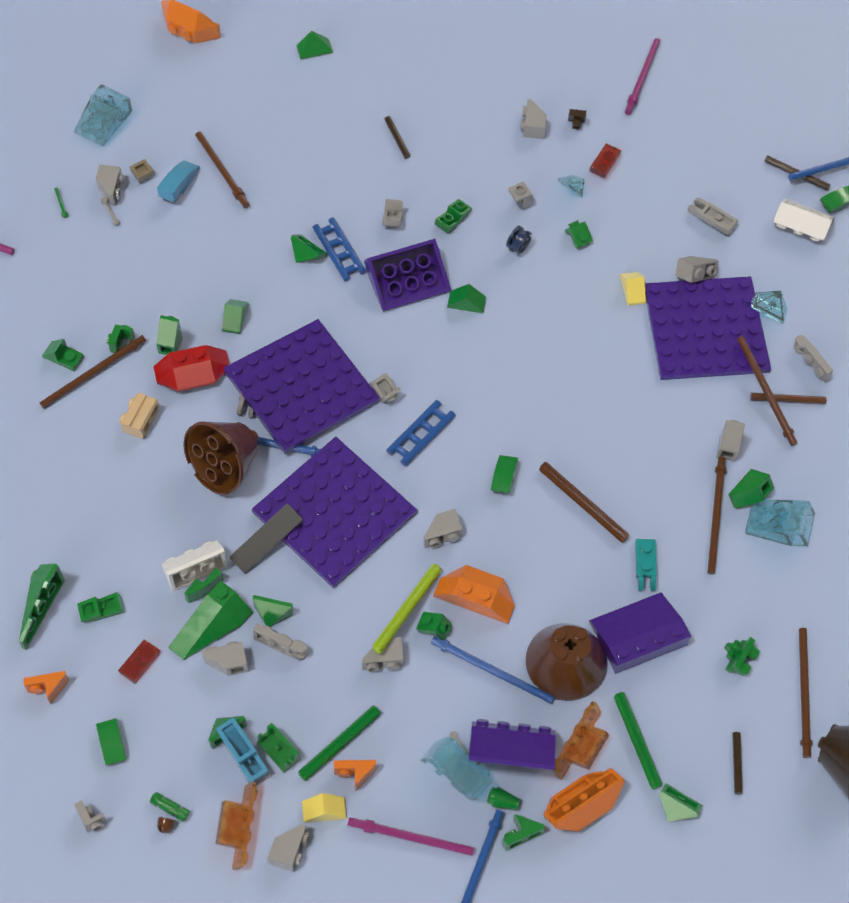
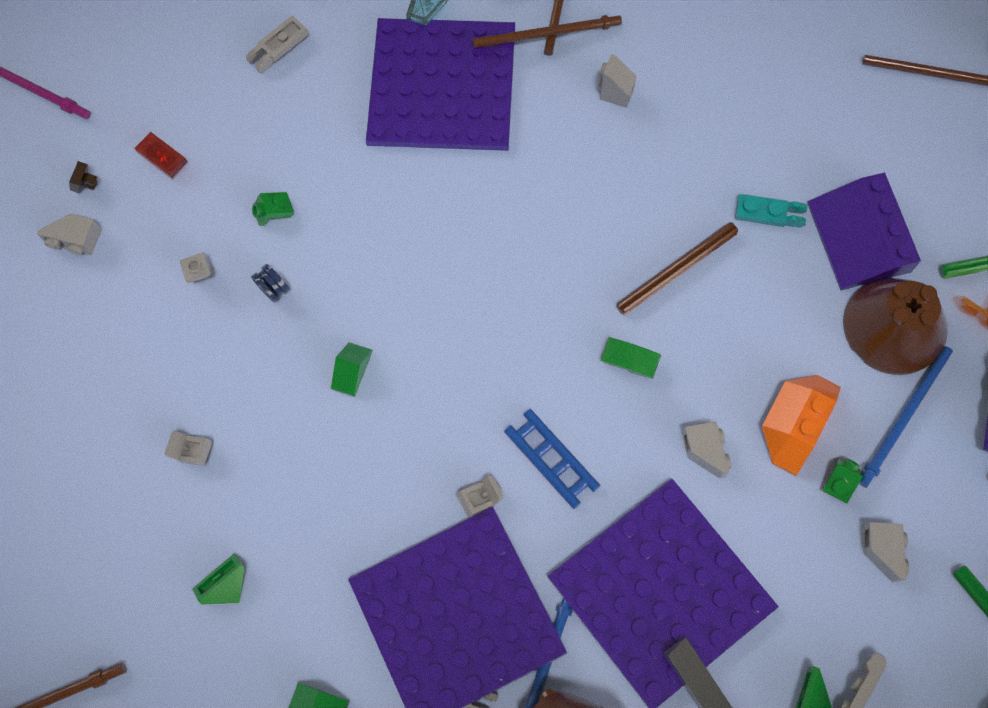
camera: 75 degrees left, 10 degrees up
blue bar [312,217,366,282] -> none
dark purple slope [364,239,451,311] -> none
lime axle [372,564,441,654] -> none
dark brown bar [384,116,410,159] -> none
green slope [434,199,472,233] -> none
clear light blue slope [558,175,585,197] -> none
light yellow slope [620,272,646,306] -> none
light grey slope [675,256,719,283] -> none
reddish brown bar [707,456,727,575] -> none
green hips [724,637,760,676] -> none
green slope [728,469,774,509] -> none
clear light blue slope [745,500,815,546] -> none

